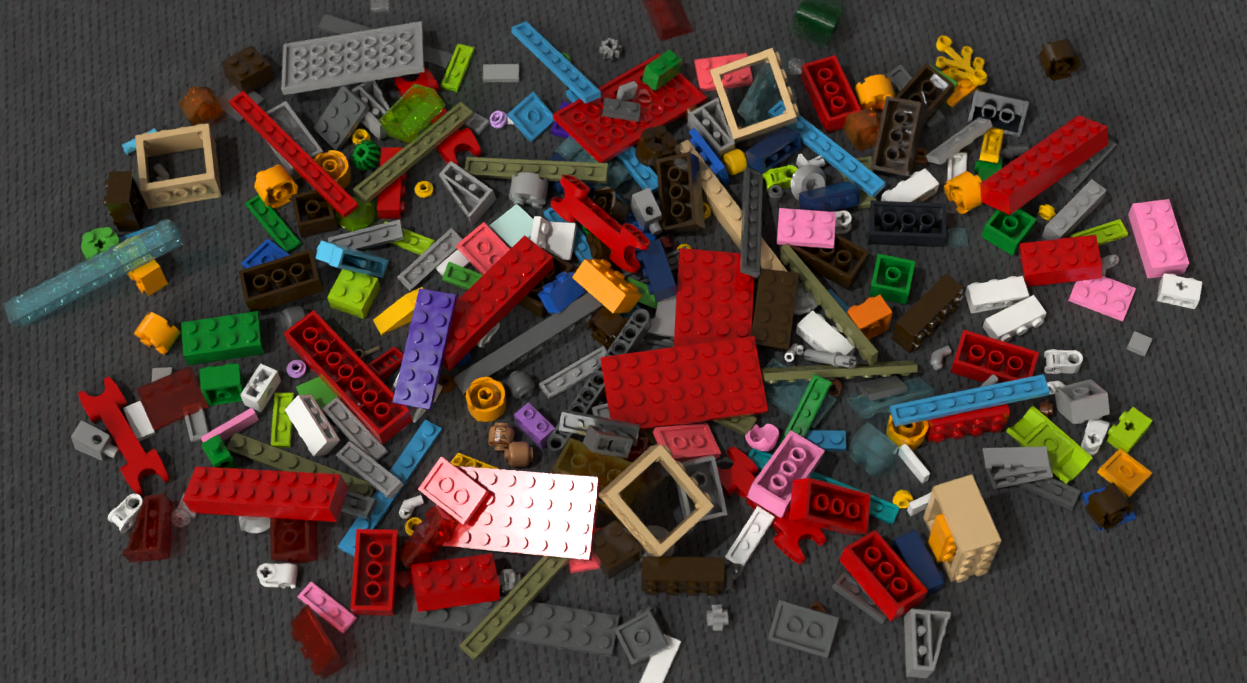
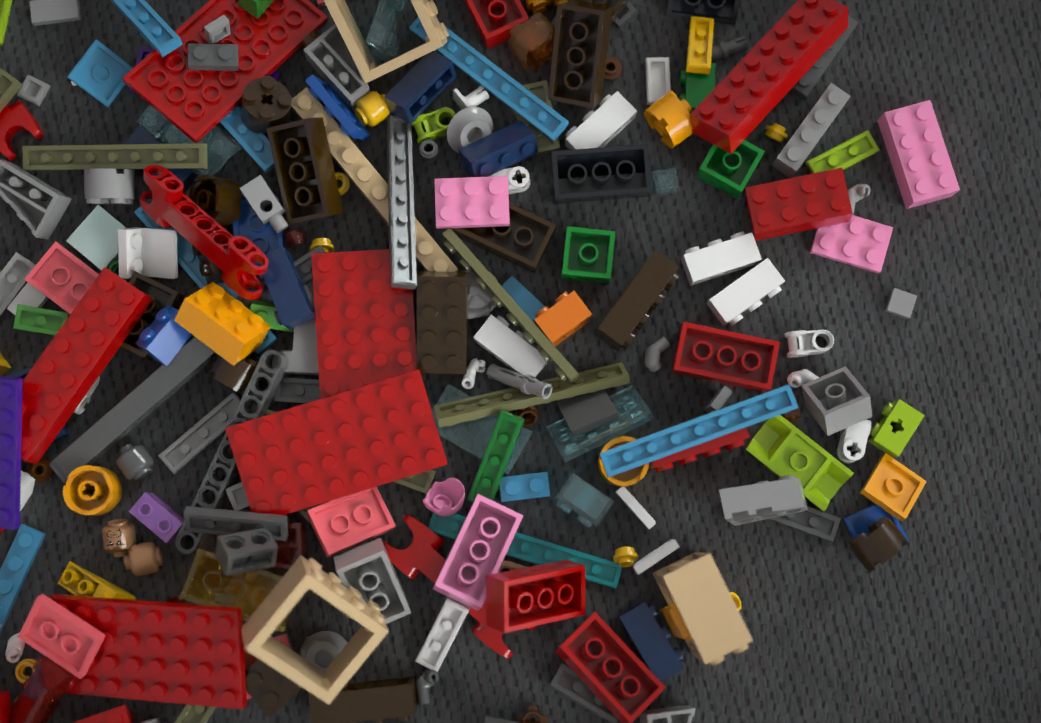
camera: 10 degrees left, 20 degrees up
lavender plate [490,111,508,128] -> none
light grey plate [926,118,992,165] -> none
white brick [1157,273,1202,309] -> none

